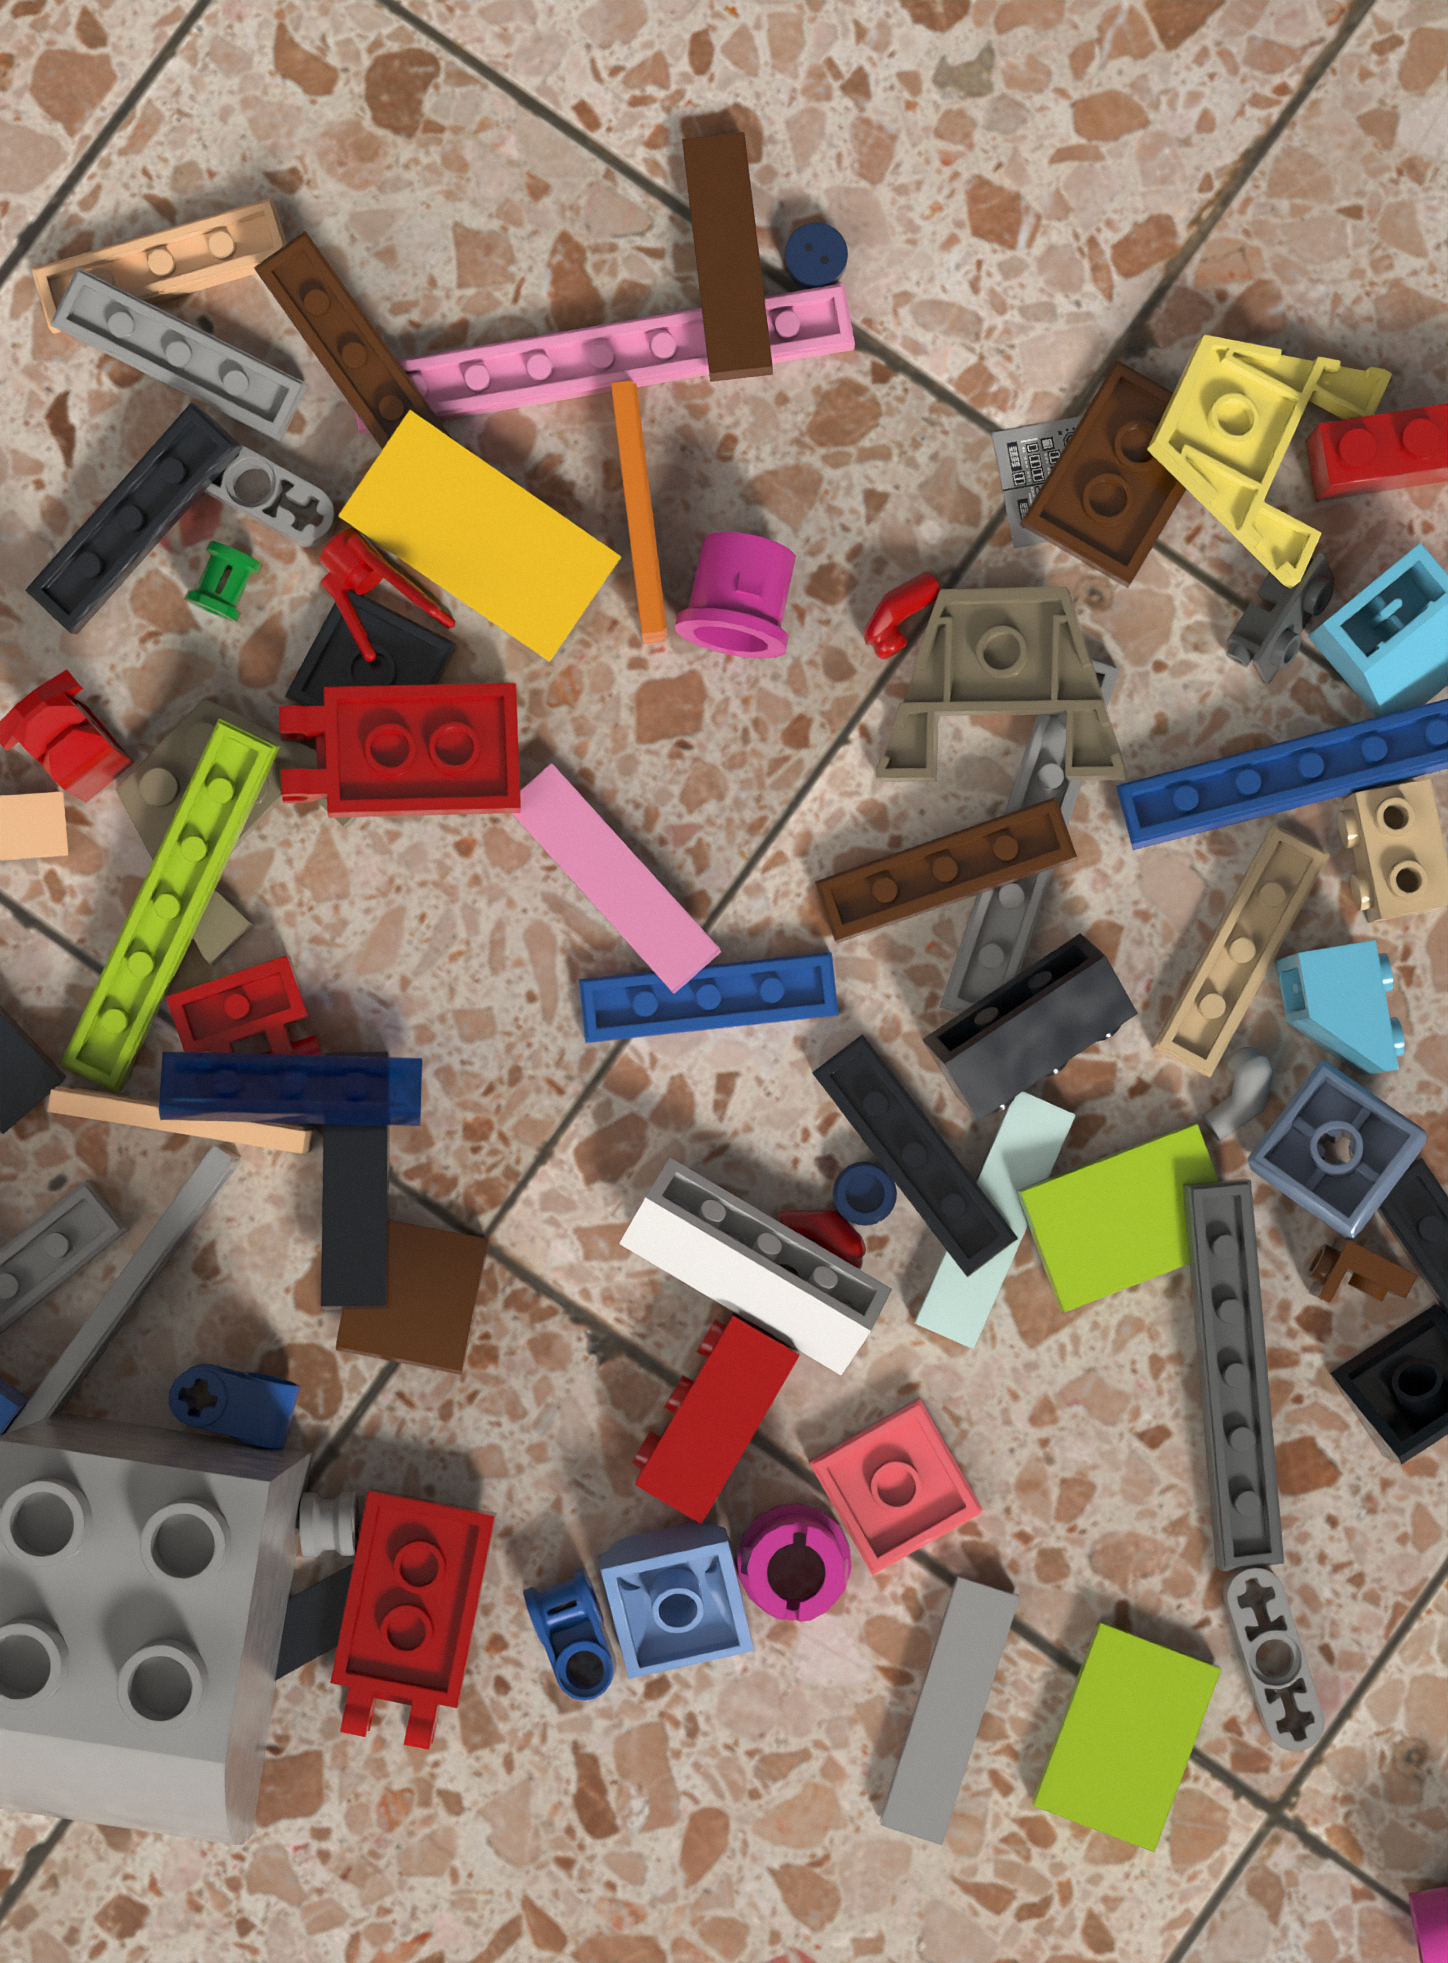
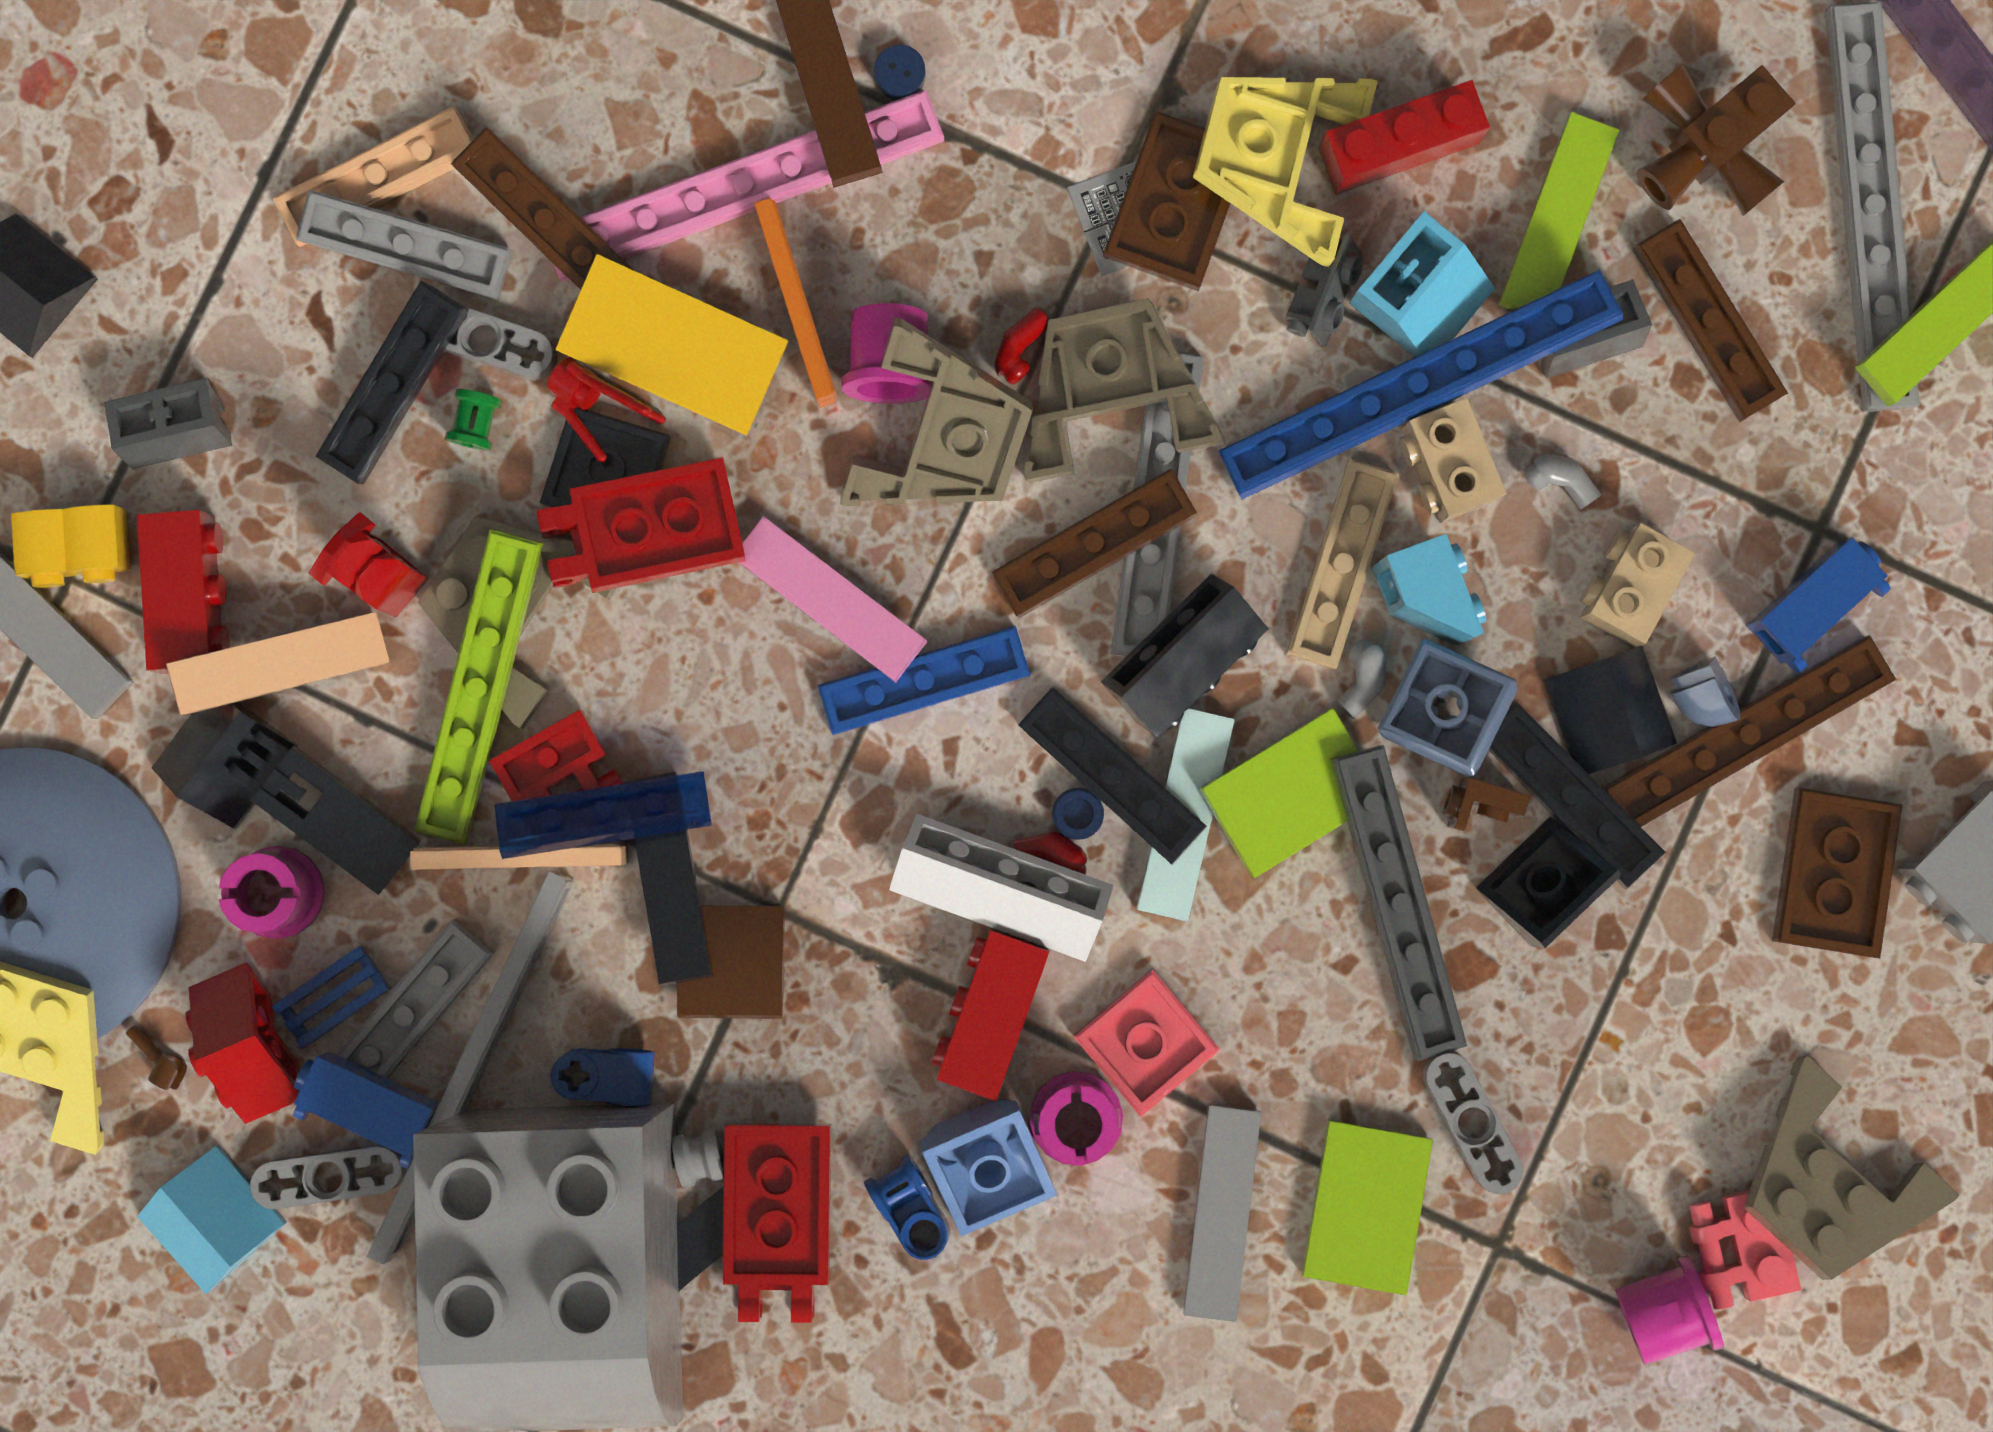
camera: 10 degrees left, 0 degrees up
none -> dark tan wing [840,317,1033,506]

